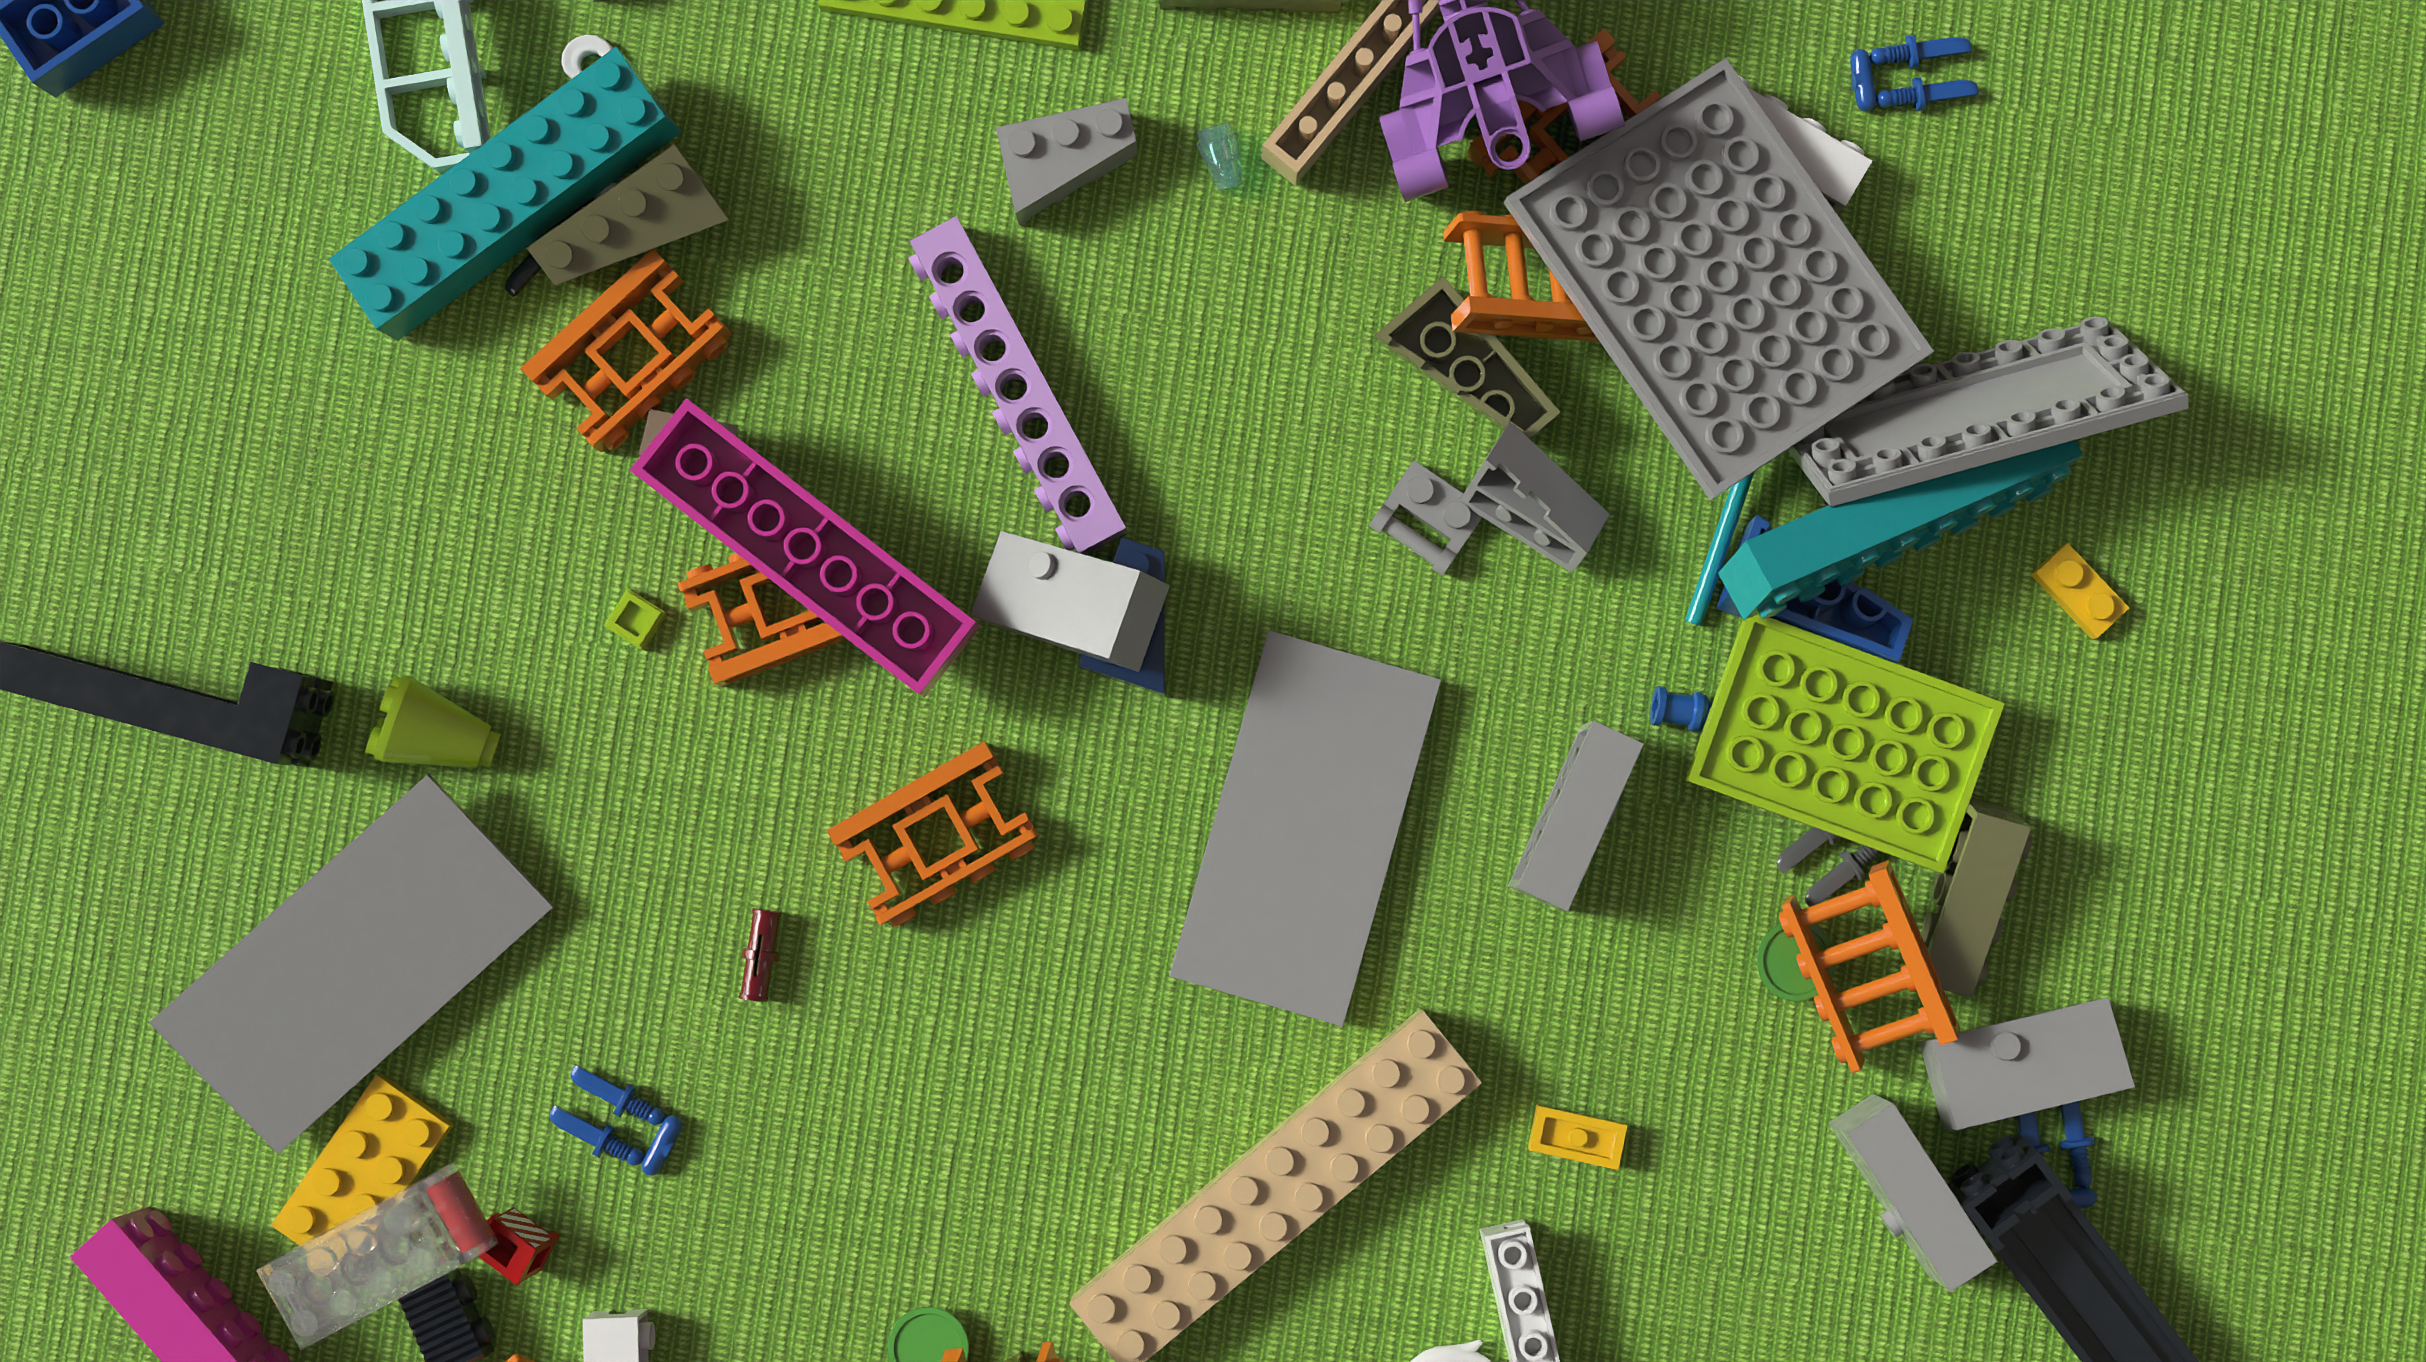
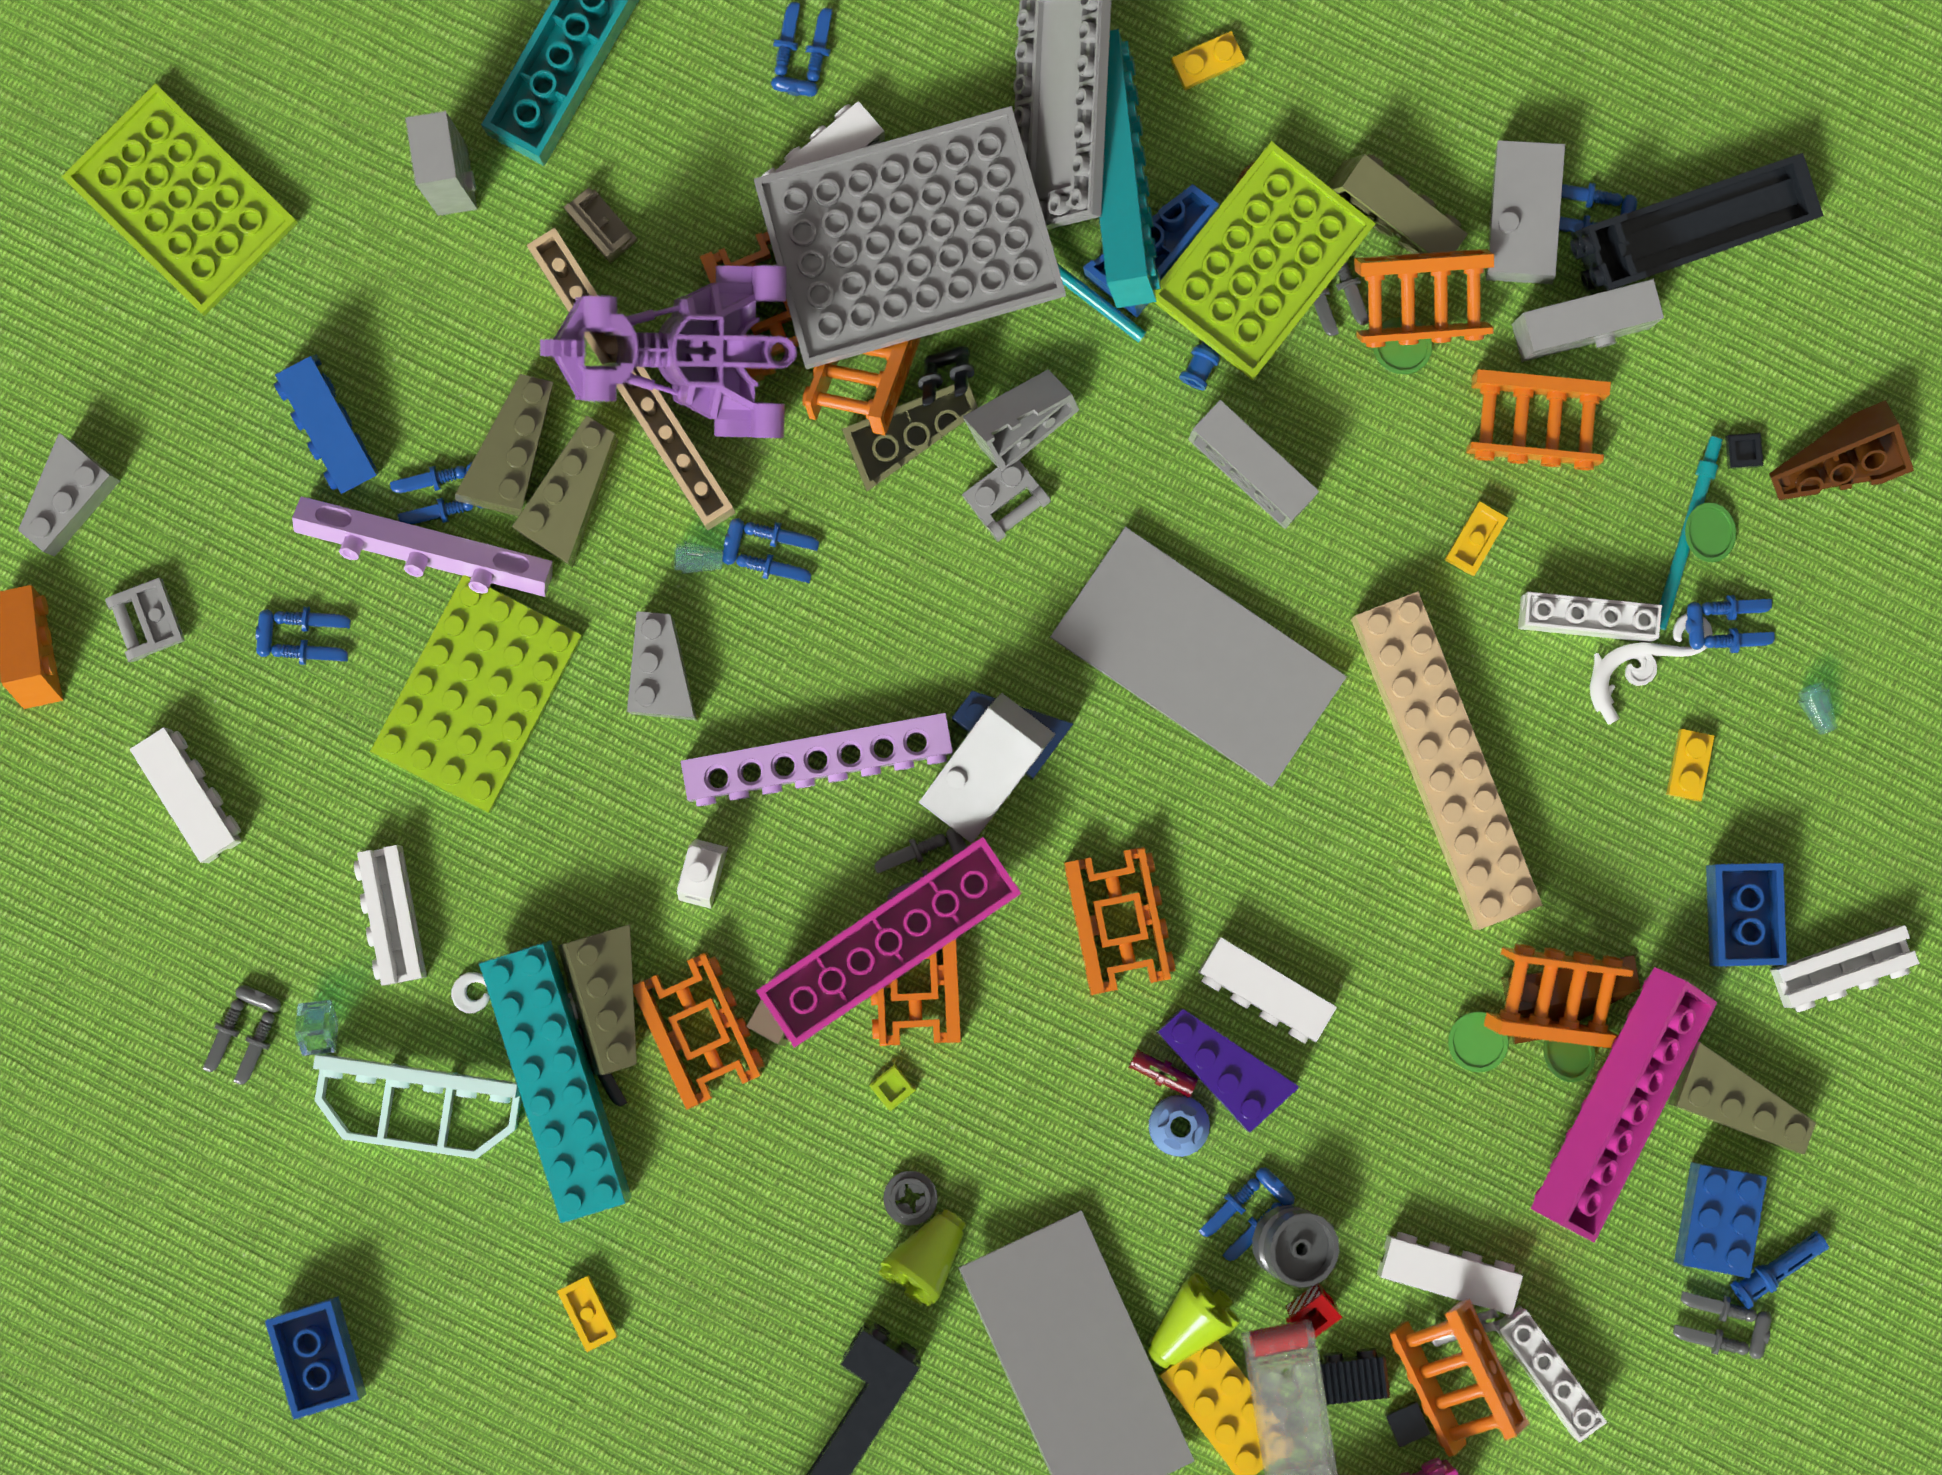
camera: 75 degrees left, 0 degrees up
none -> yellow plate [557,1275,618,1352]
none -> white torso [677,839,728,909]
none -> blue piece [722,518,819,583]
none -> dark grey piece [875,828,967,901]
none -> dark grey gear [883,1171,937,1225]
none -> black piece [918,346,975,406]
none -> medium blue piece [1148,1095,1210,1157]
none -> lime cone [1148,1272,1240,1368]
none -> dark purple wedge [1156,1008,1299,1133]
none -> white brick [1198,937,1337,1044]
none -> dark grey wheel [1252,1205,1339,1288]
none -> orange fence [1466,369,1611,470]

